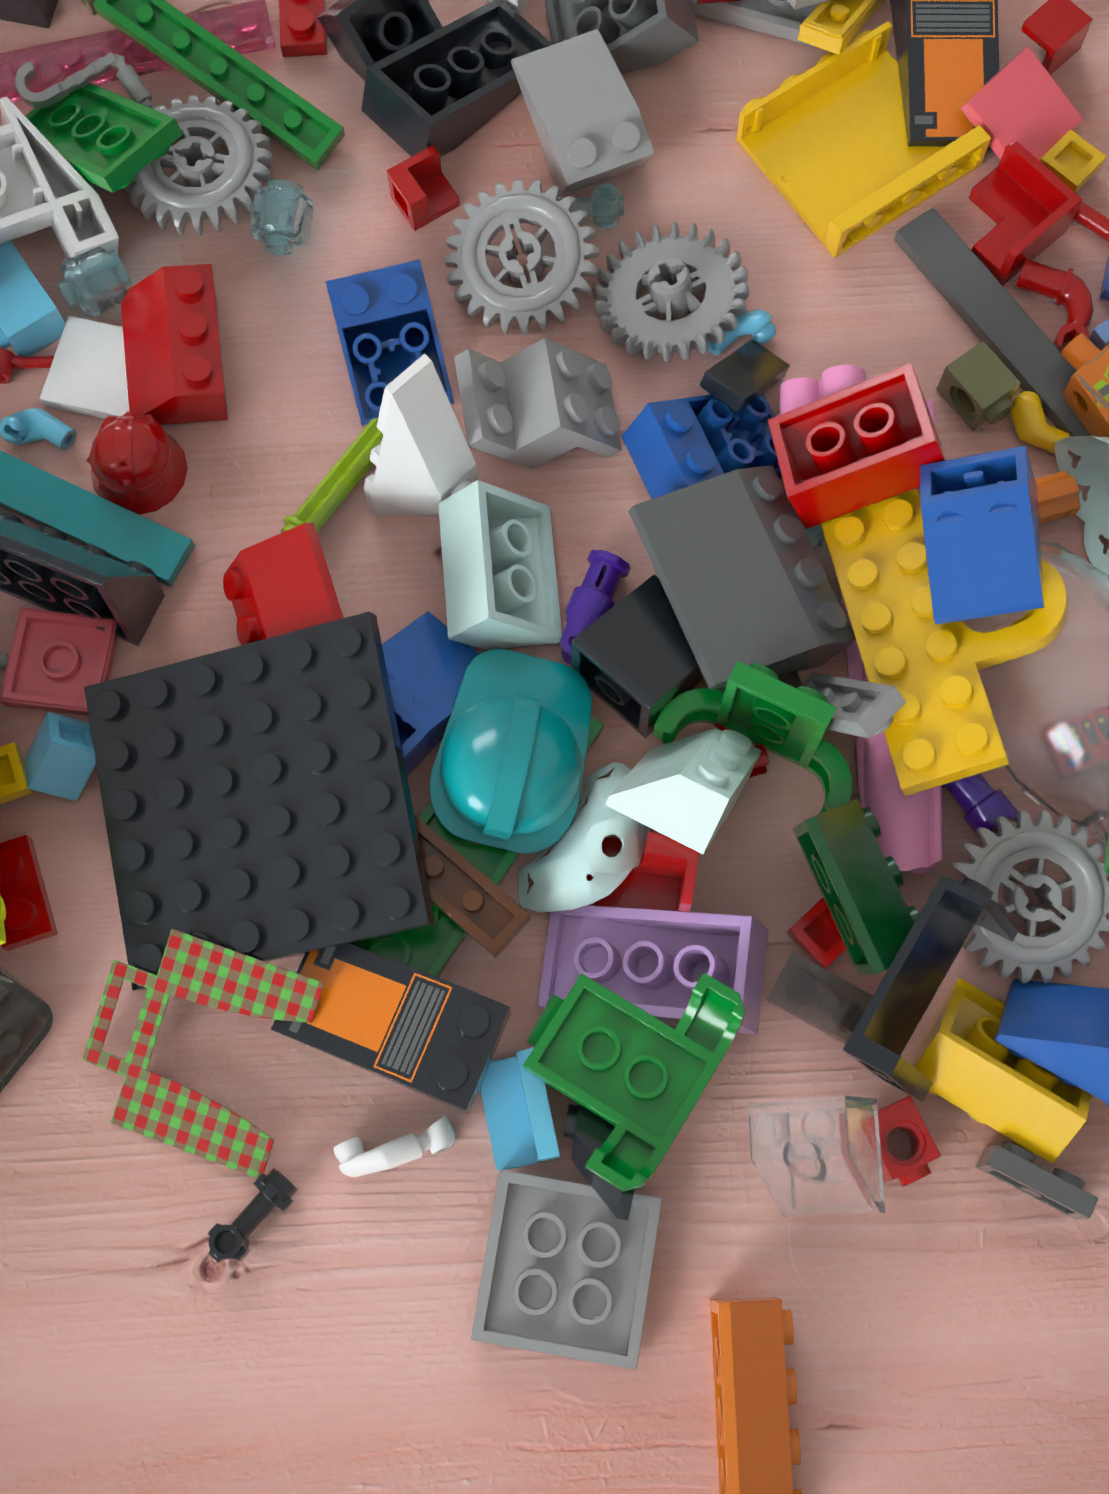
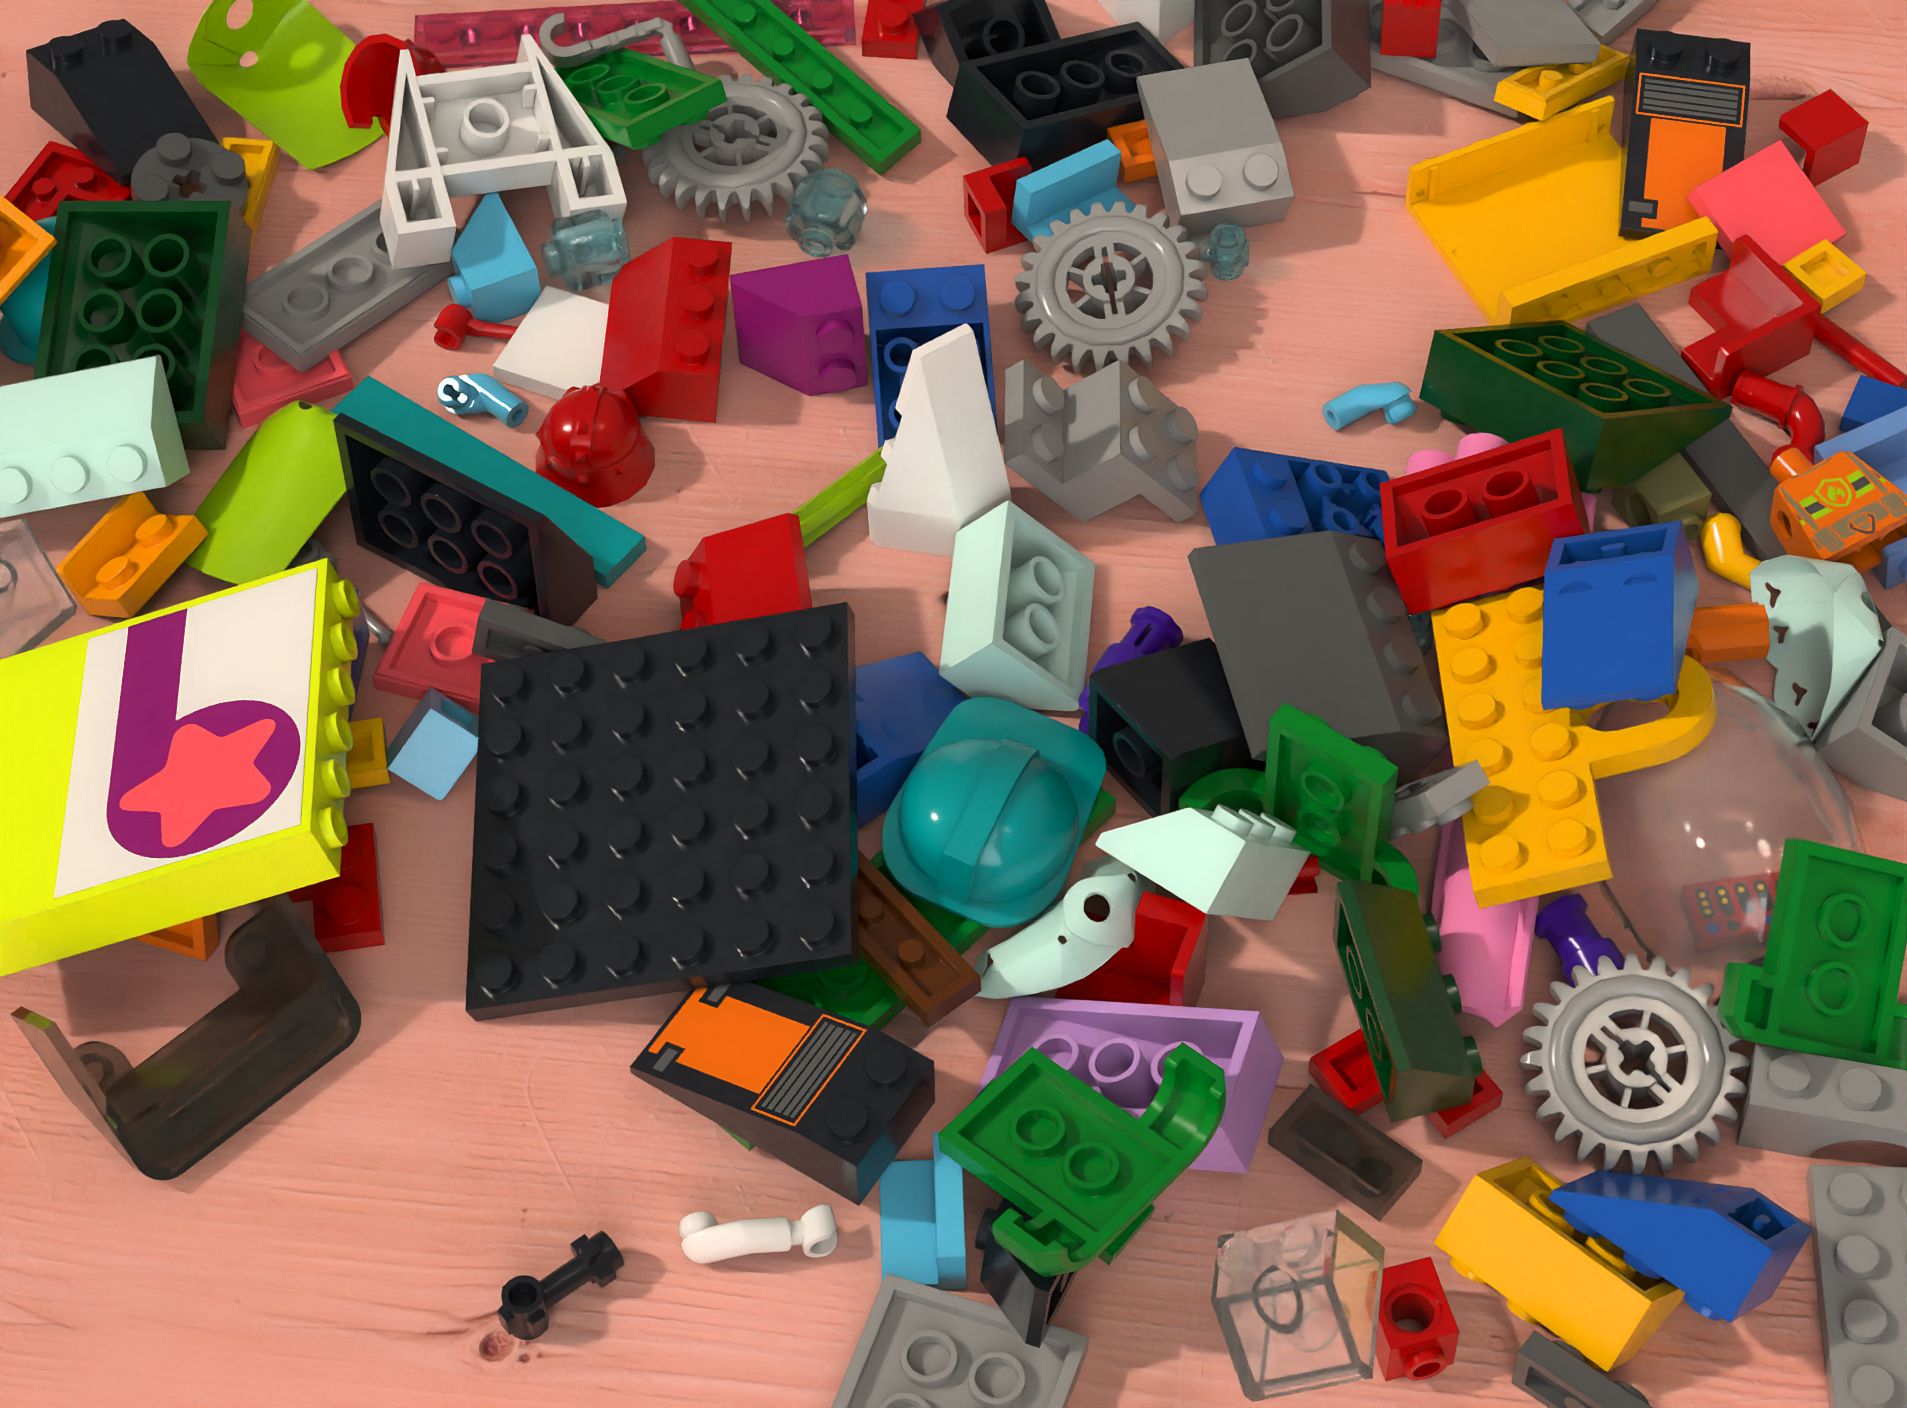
camera: 10 degrees right, 20 degrees down
piece [82,929,324,1178] -> none
light grey gear [593,221,750,362] -> none
black tile [699,339,790,412] -> none
black panel [842,875,1018,1102] -> none
none -> dark grey plate [472,598,607,661]
none -> magenta slope [730,254,867,396]
none -> medium azure panel [1011,139,1136,244]
none -> orange plate [1107,119,1158,183]
none -> dark green slope [1419,320,1733,494]

